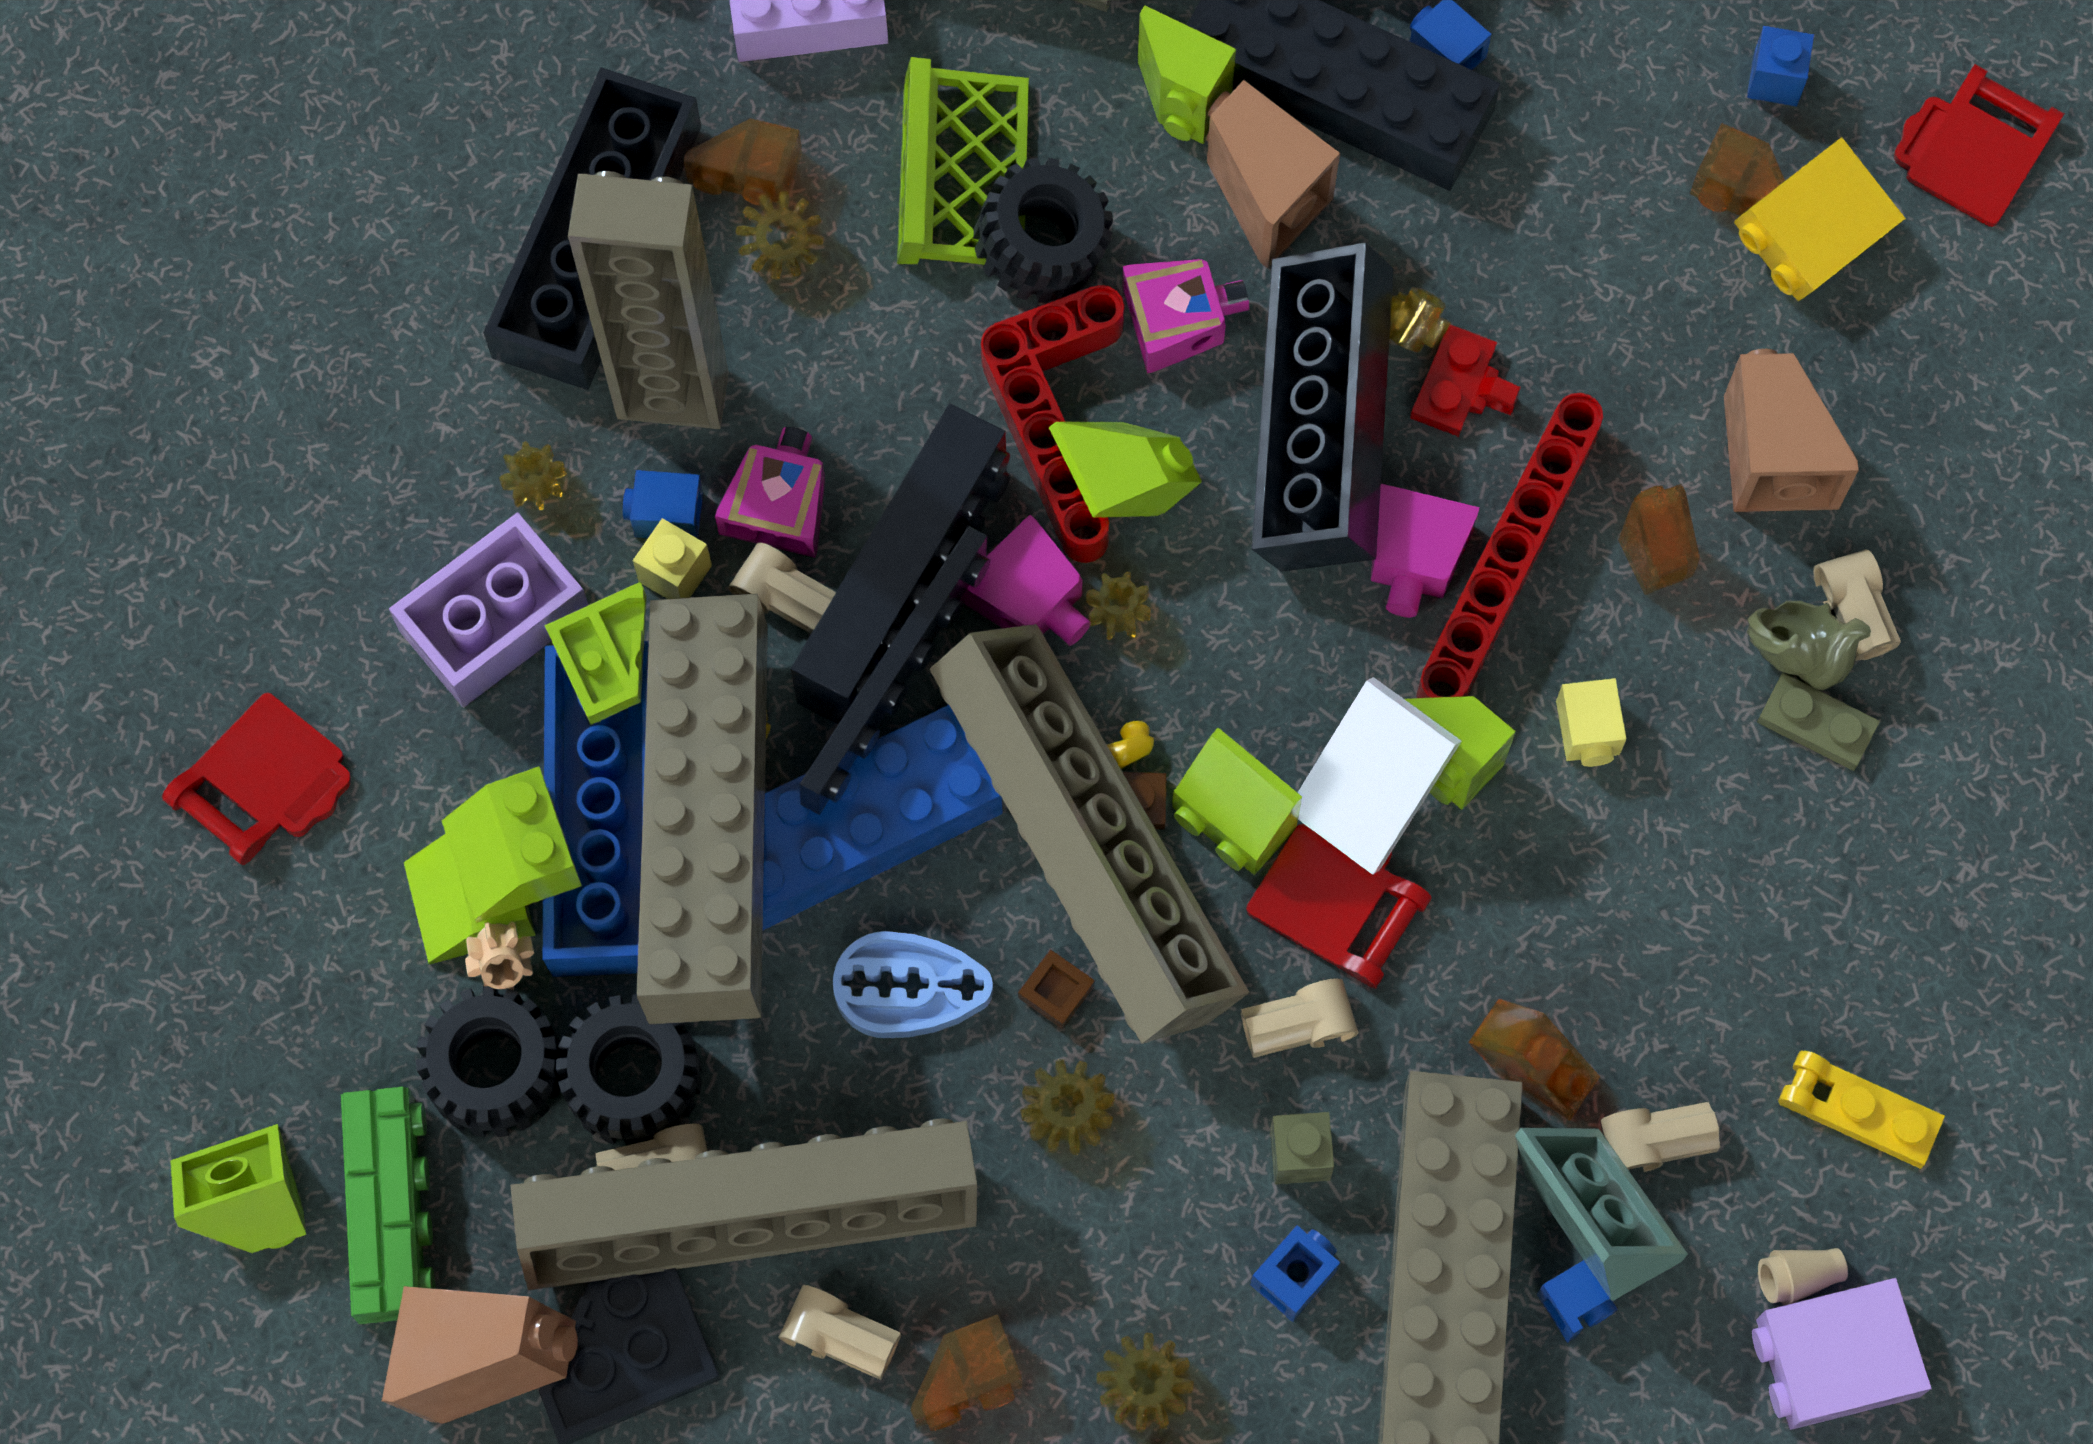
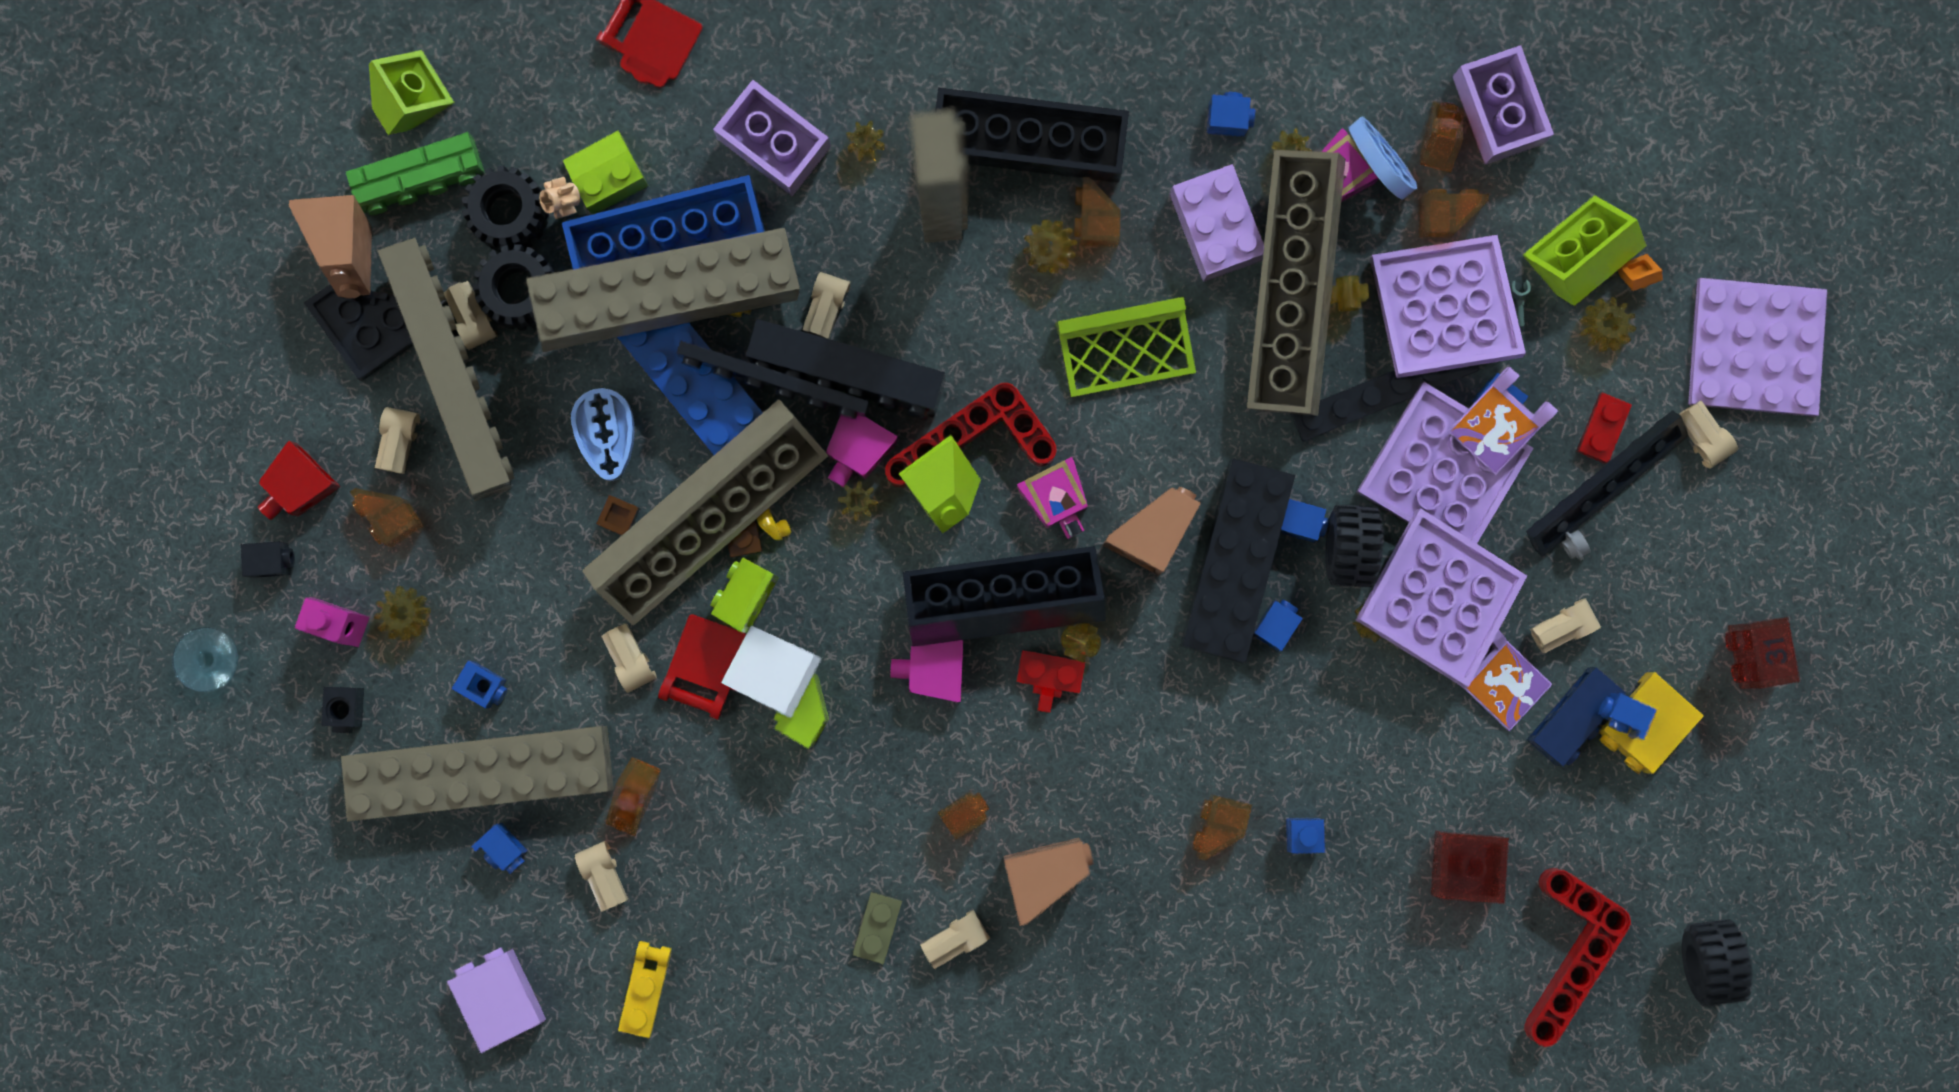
camera: 75 degrees right, 15 degrees up
lime slope [441,766,582,923] -> none
lime wing [544,582,647,725] -> none
blue brick [623,470,704,539] -> none
light yellow brick [633,518,712,599] -> none
dark pink torso [715,427,825,558] -> none
black tyre [973,158,1113,302] -> none
clear yellow gear [1020,1059,1115,1155] -> none
lime slope [1138,5,1236,144] -> none
olive brick [1270,1112,1334,1184] -> none
red beam [1416,393,1603,698] -> none
sand green slope [1515,1128,1688,1301] -> none
light yellow brick [1556,678,1626,767] -> none
yellow panel [1734,137,1906,302] -> none
olive hair [1747,600,1871,691] -> none
tan cone [1758,1248,1848,1305] -> none
red piece [1894,64,2065,227] -> none

